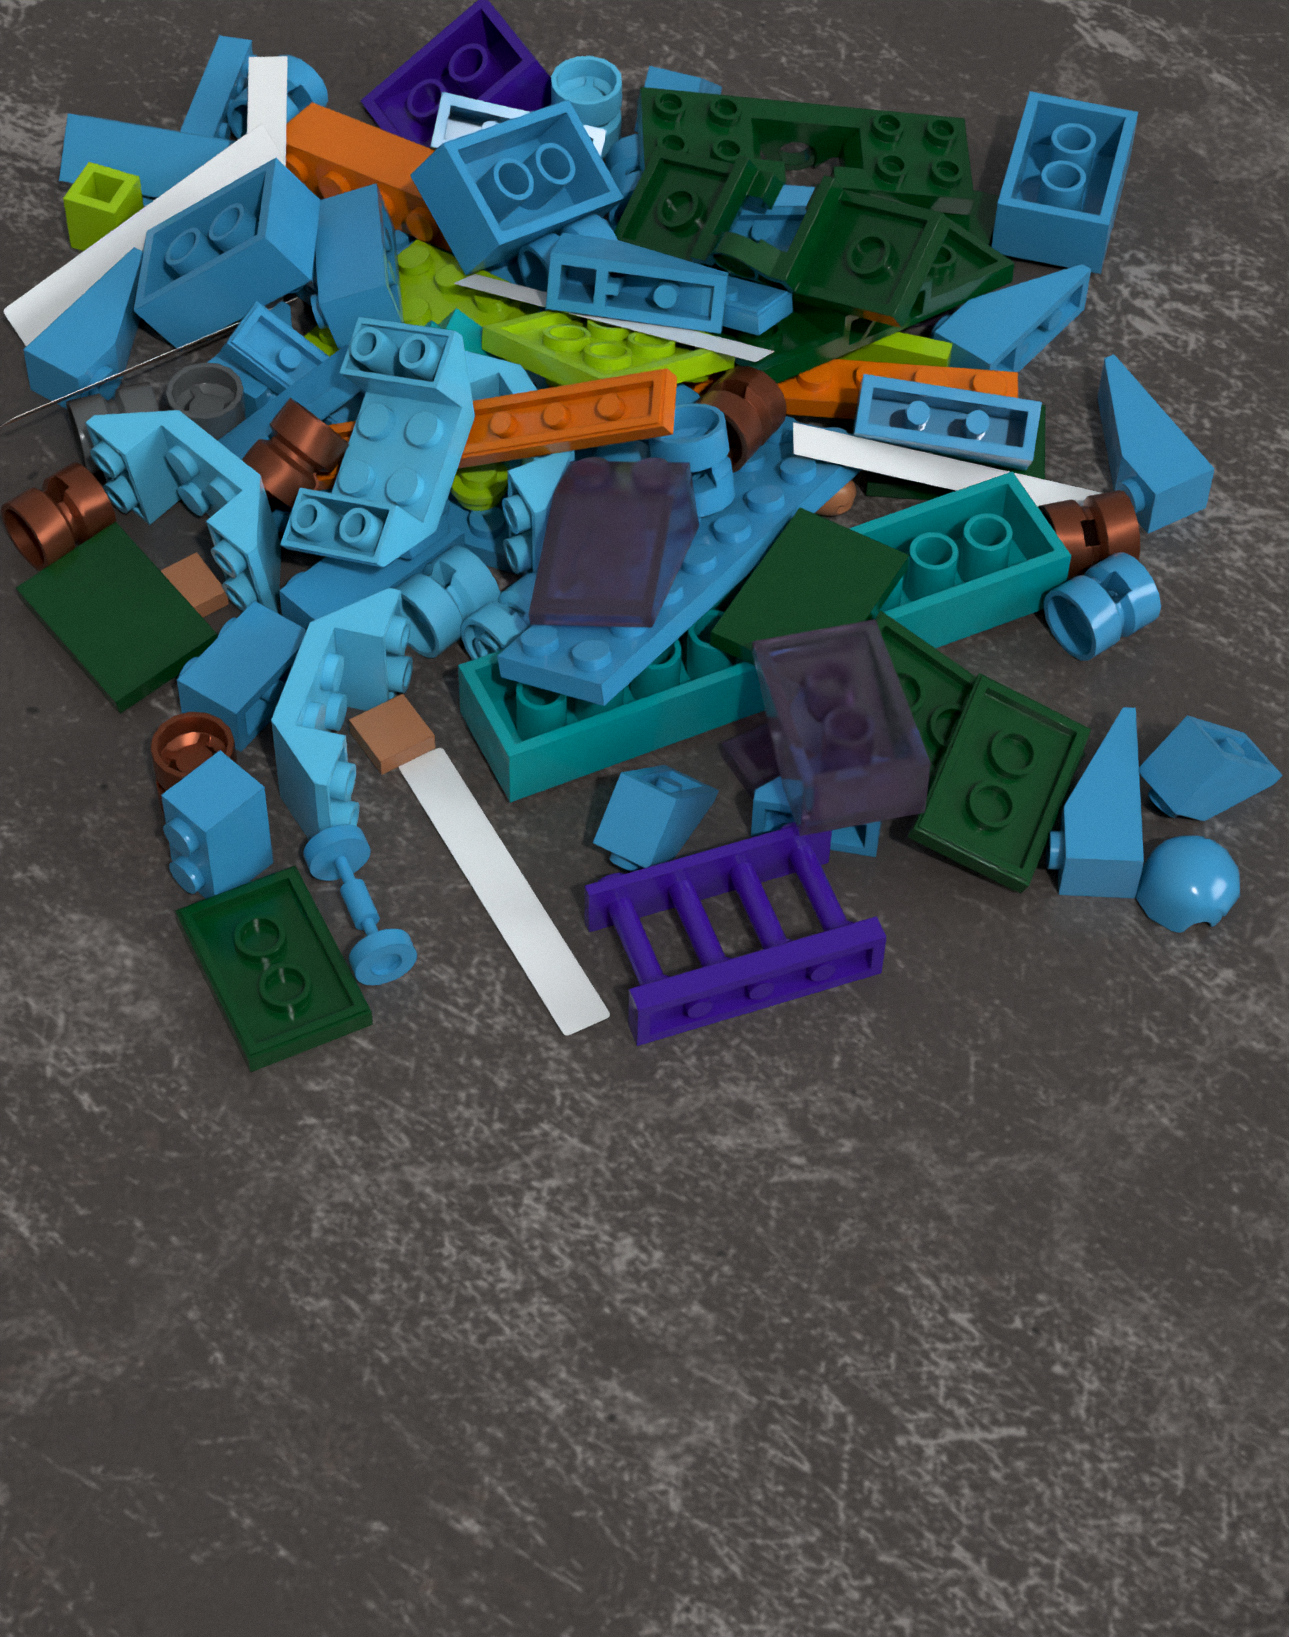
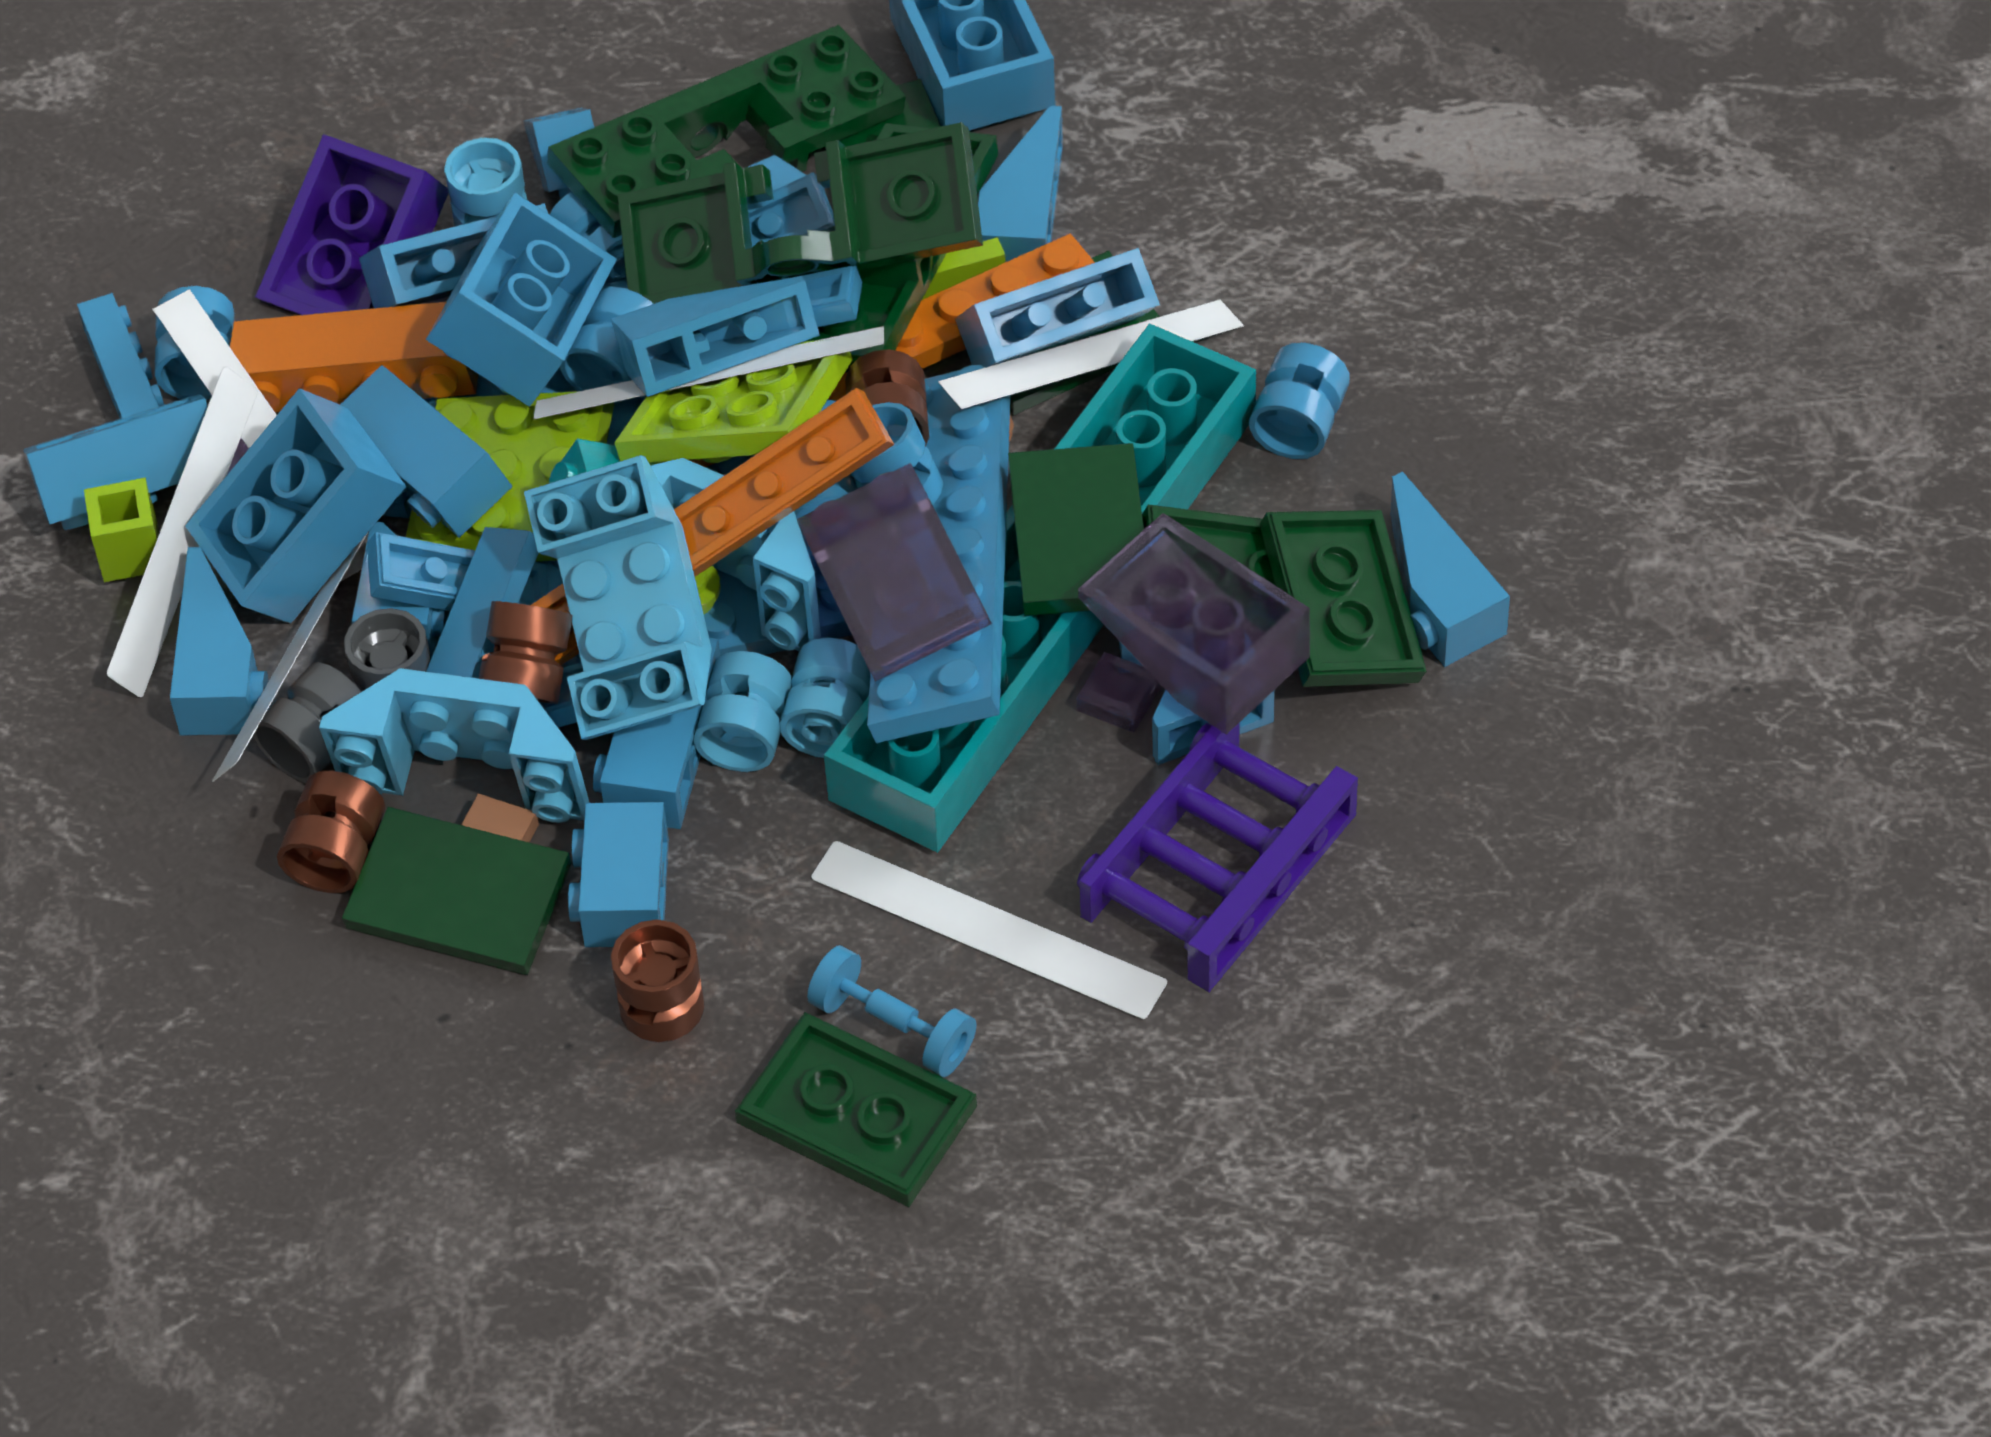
camera: 30 degrees left, 0 degrees up
dark azure brick [161,750,273,899] -> none
medium azure slope [271,588,413,840] -> none
nougat tile [349,694,435,775] -> none
dark azure slope [593,765,719,872] -> none
copper wheel [1038,490,1140,579] -> none
dark azure slope [1097,354,1215,534] -> none
dark azure hair [1136,835,1240,933] -> none
dark azure slope [1139,715,1283,821] -> none

